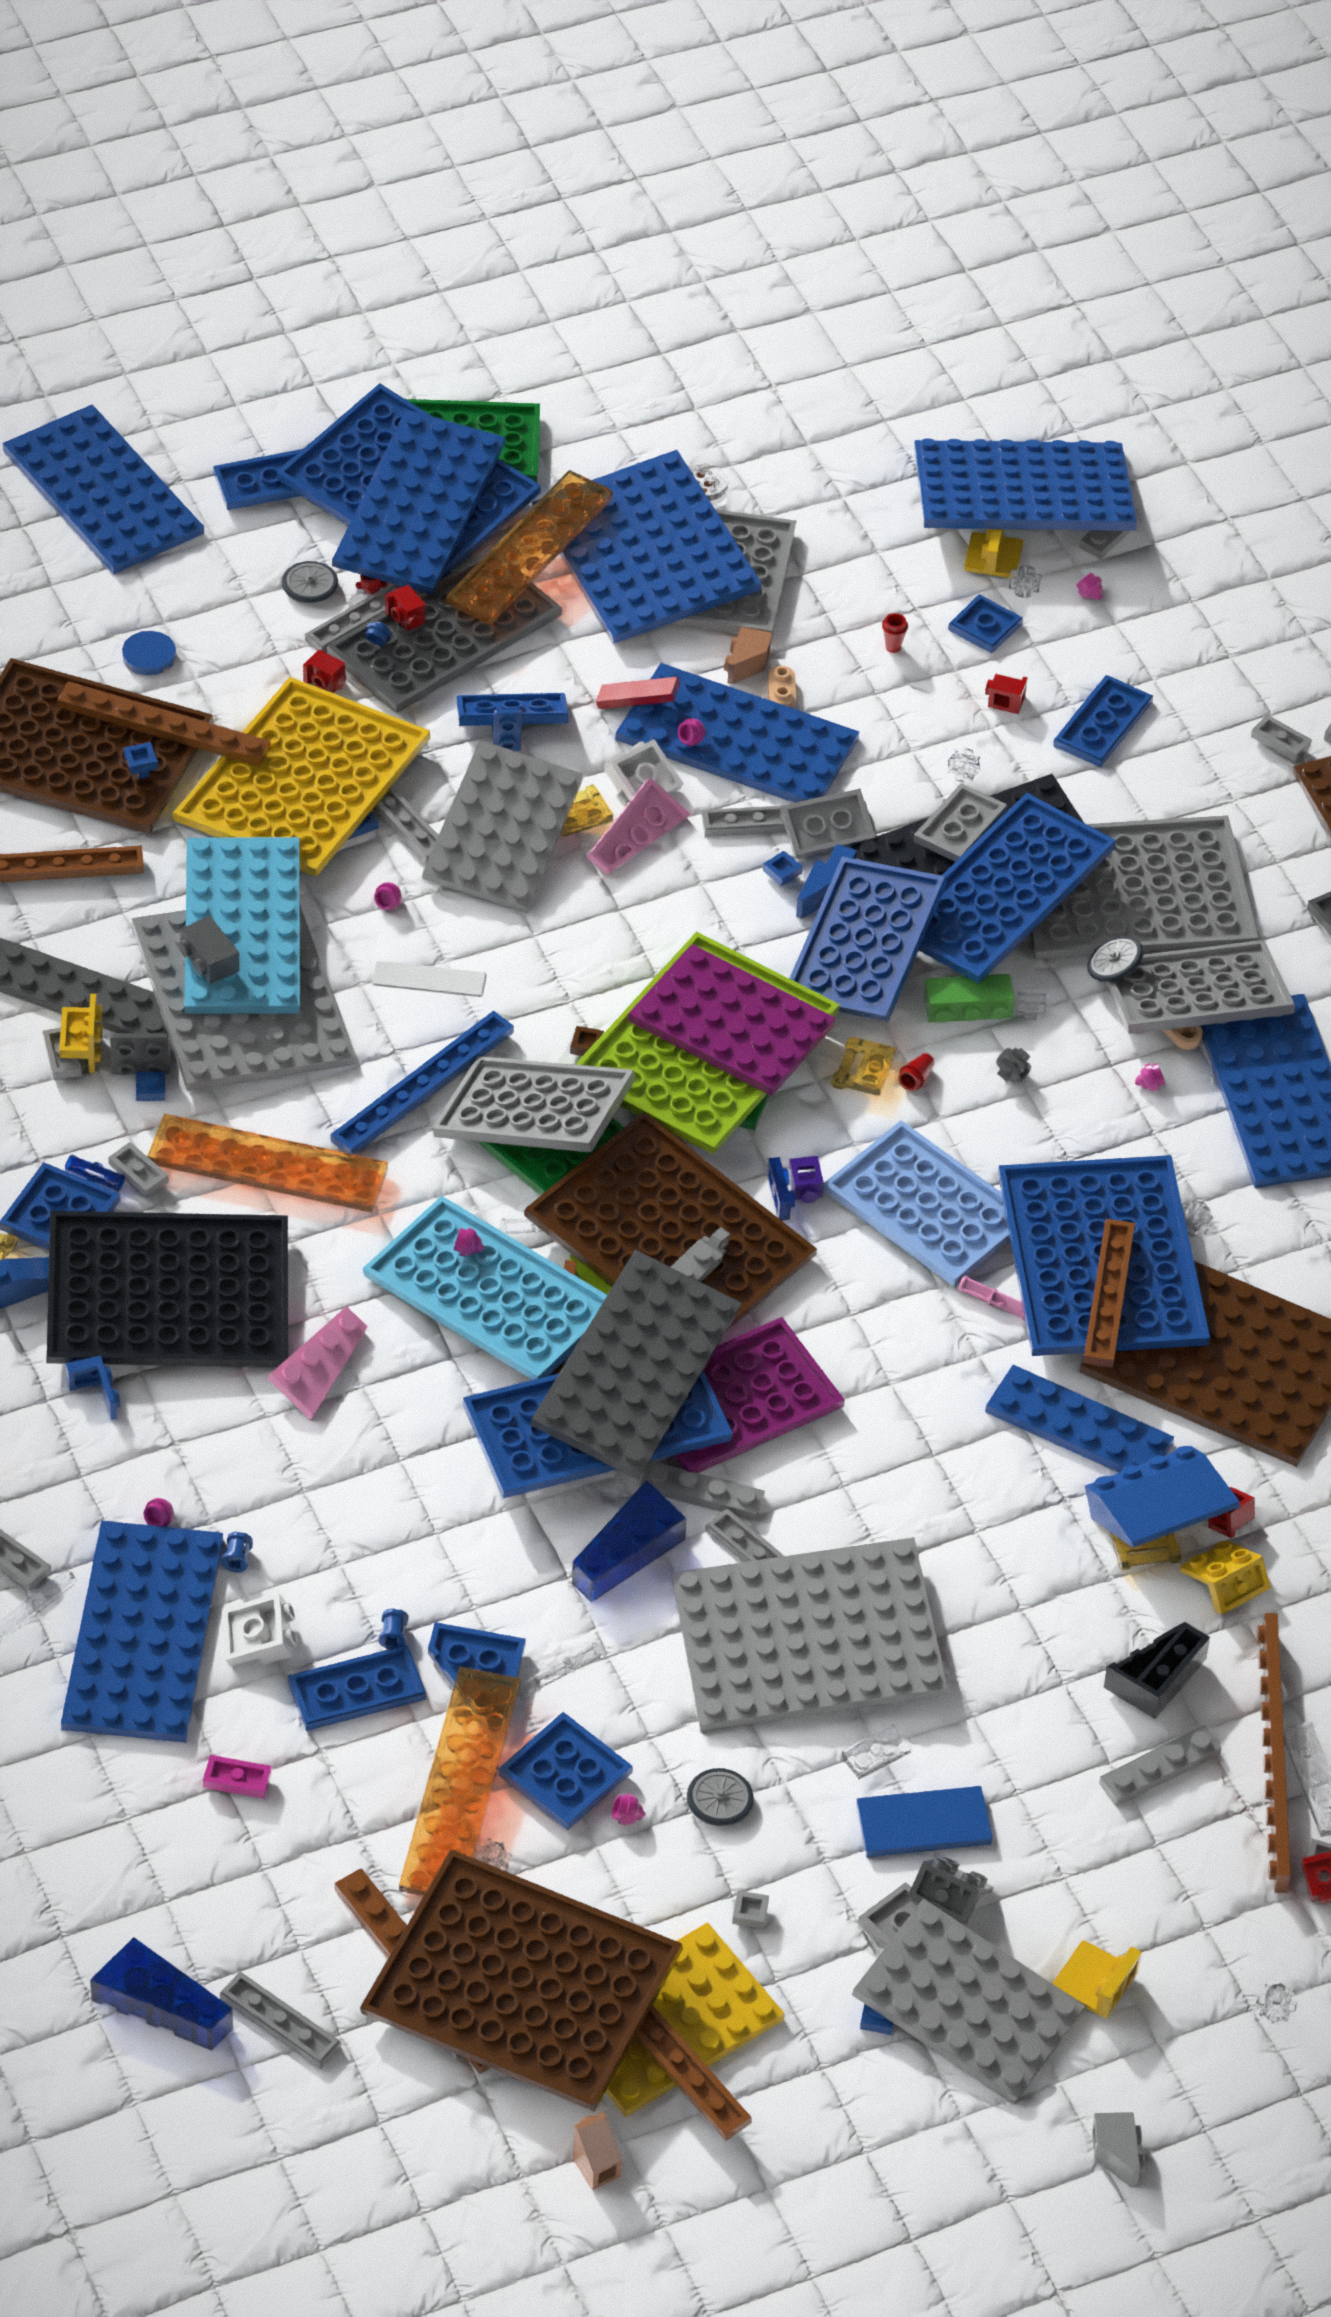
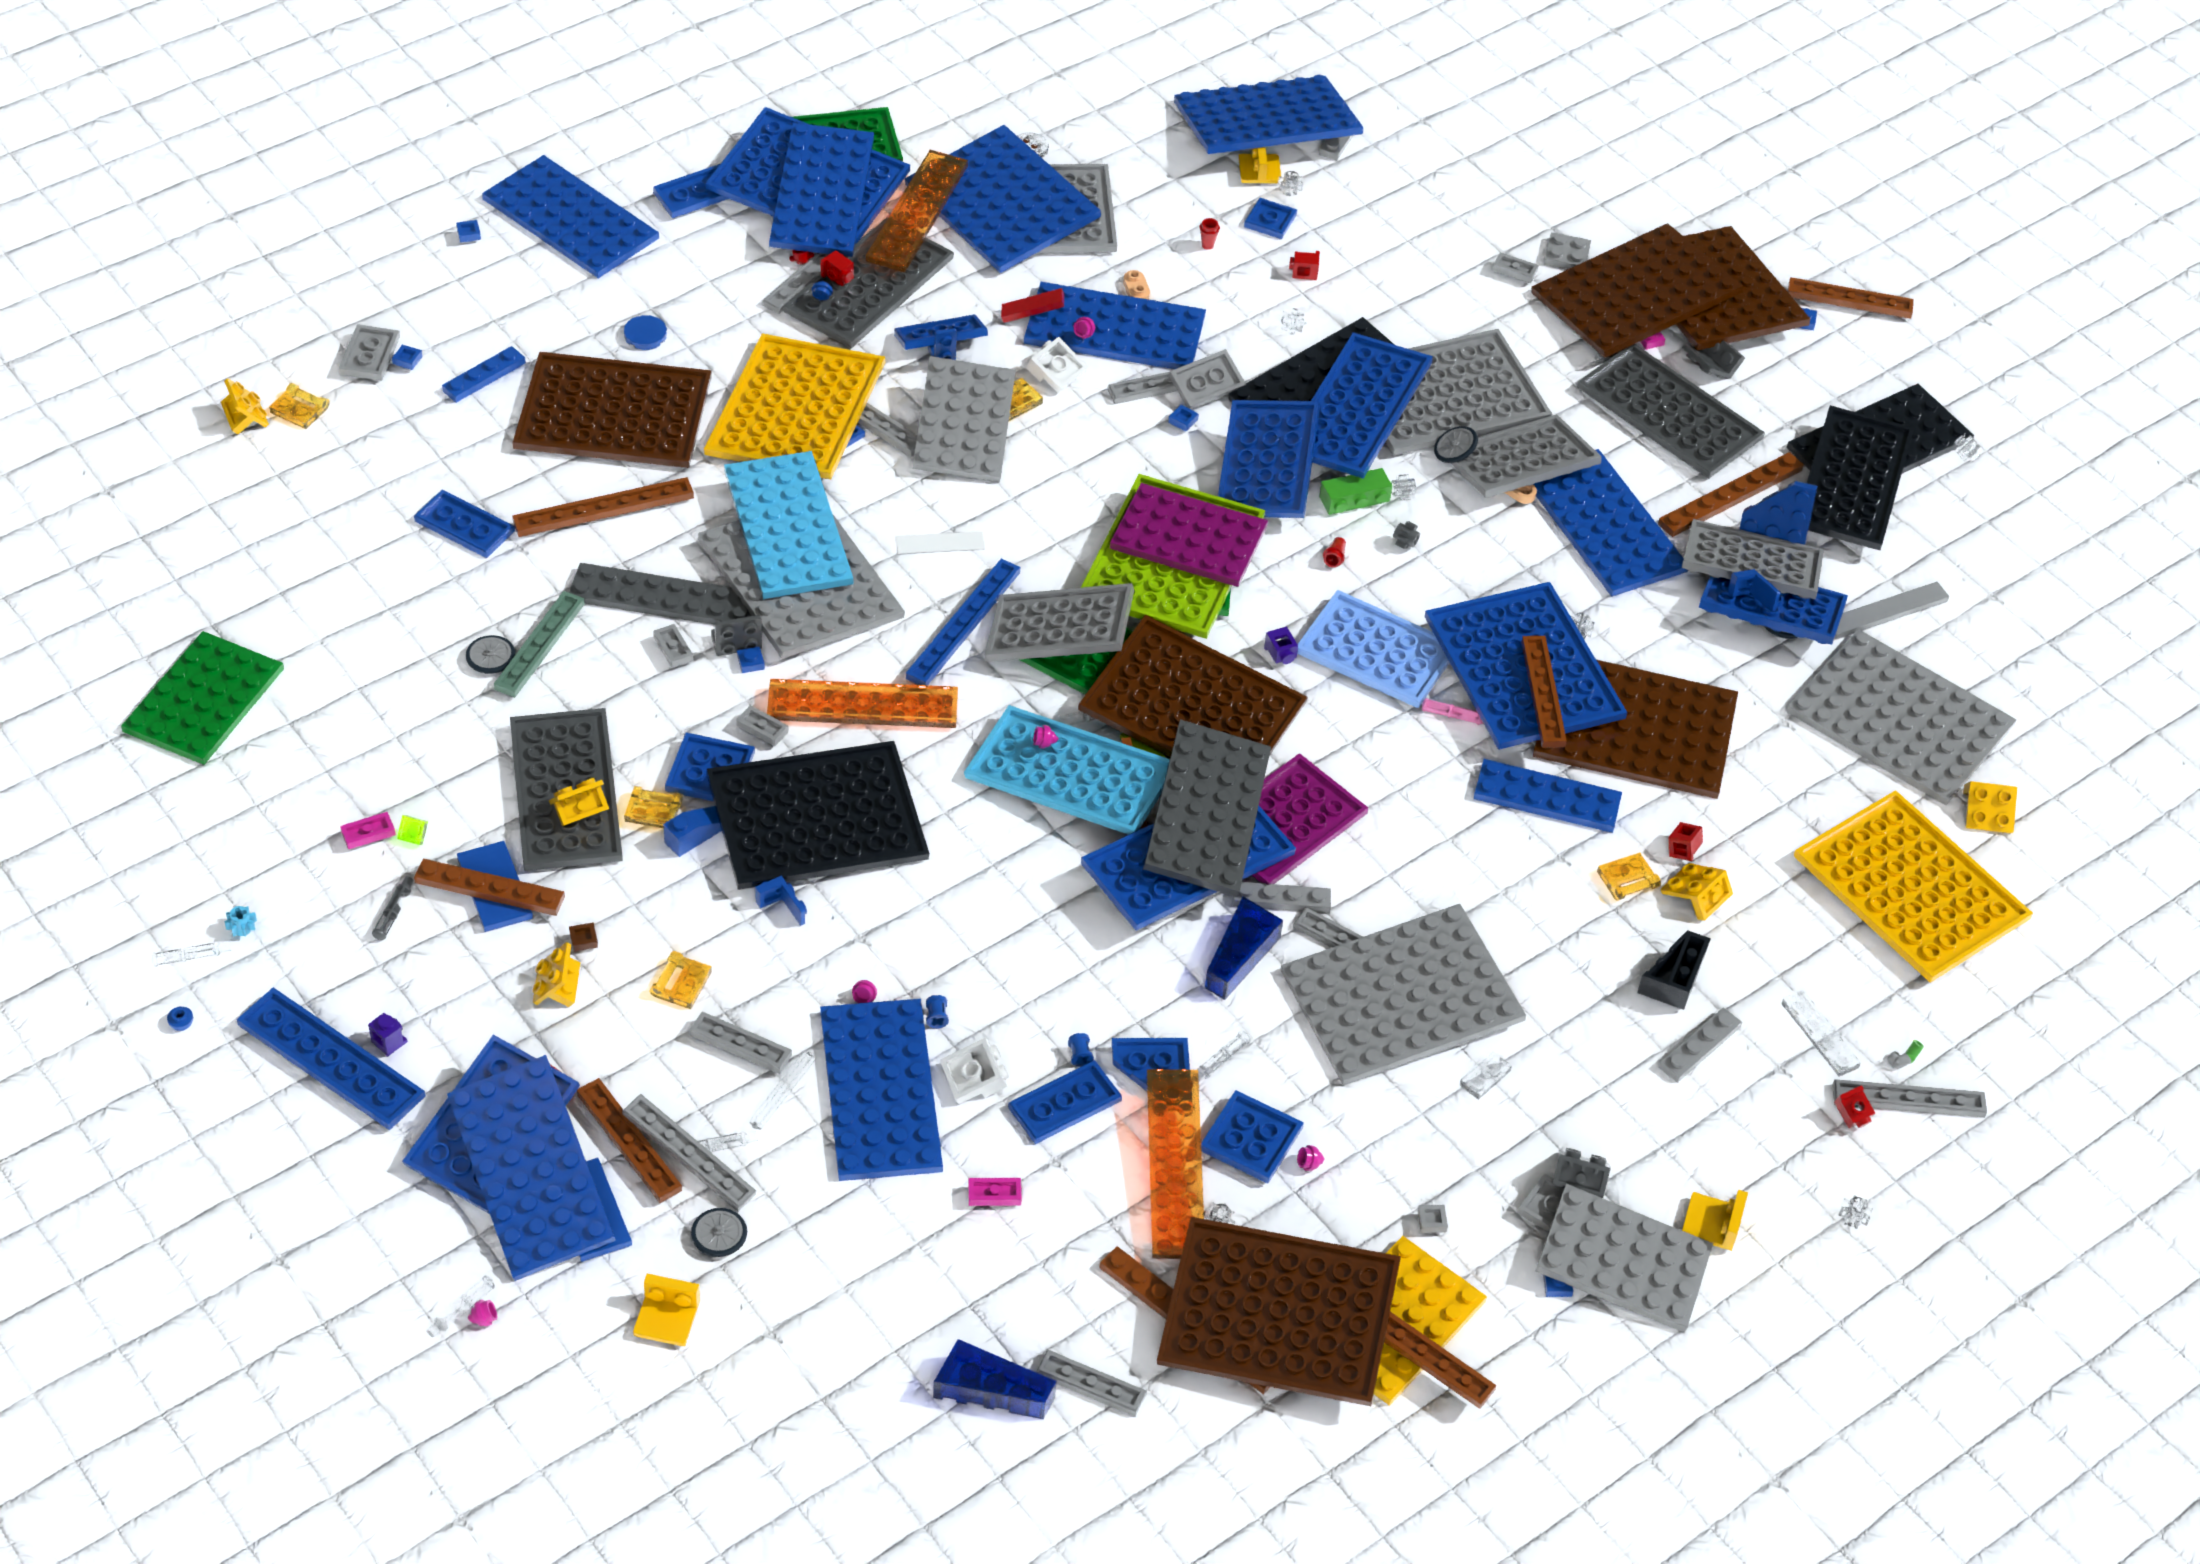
camera: 15 degrees left, 0 degrees up
dark orange plate [57,681,271,767] -> none
yellow bracket [59,994,103,1073] -> none
clear blue pin [65,1154,125,1192] -> none
blue tile [124,742,158,779] -> none
dark grey brick [178,916,240,984] -> none
bright pink wing [267,1306,368,1420] -> none
light grey wheel [282,561,338,603] -> none
red brick [303,649,347,693] -> none
dark pink plate [374,882,402,910] -> none
reddish brown plate [570,1025,604,1056] -> none
nougat slope [573,2111,622,2190] -> none
bright pink wing [586,777,691,875] -> none
light grey hinge [671,1228,730,1282] -> none
light grey wheel [687,1768,754,1826] -> none
nougat slope [724,627,772,684] -> none
clear blue plate [767,1157,795,1221] -> none
blue slope [796,844,857,918] -> none
clear yellow plate [830,1037,897,1096] -> none
blue tile [856,1786,993,1857] -> none
light grey plate [914,783,1007,862] -> none
blue tile [1053,675,1153,768] -> none
dark pink plate [1076,572,1103,600] -> none
blue slope [1085,1446,1240,1548] -> none
light grey slope [1091,2112,1145,2187] -> none
dark pink plate [1135,1063,1166,1092] -> none
dark orange plate [1257,1613,1291,1893] -> none

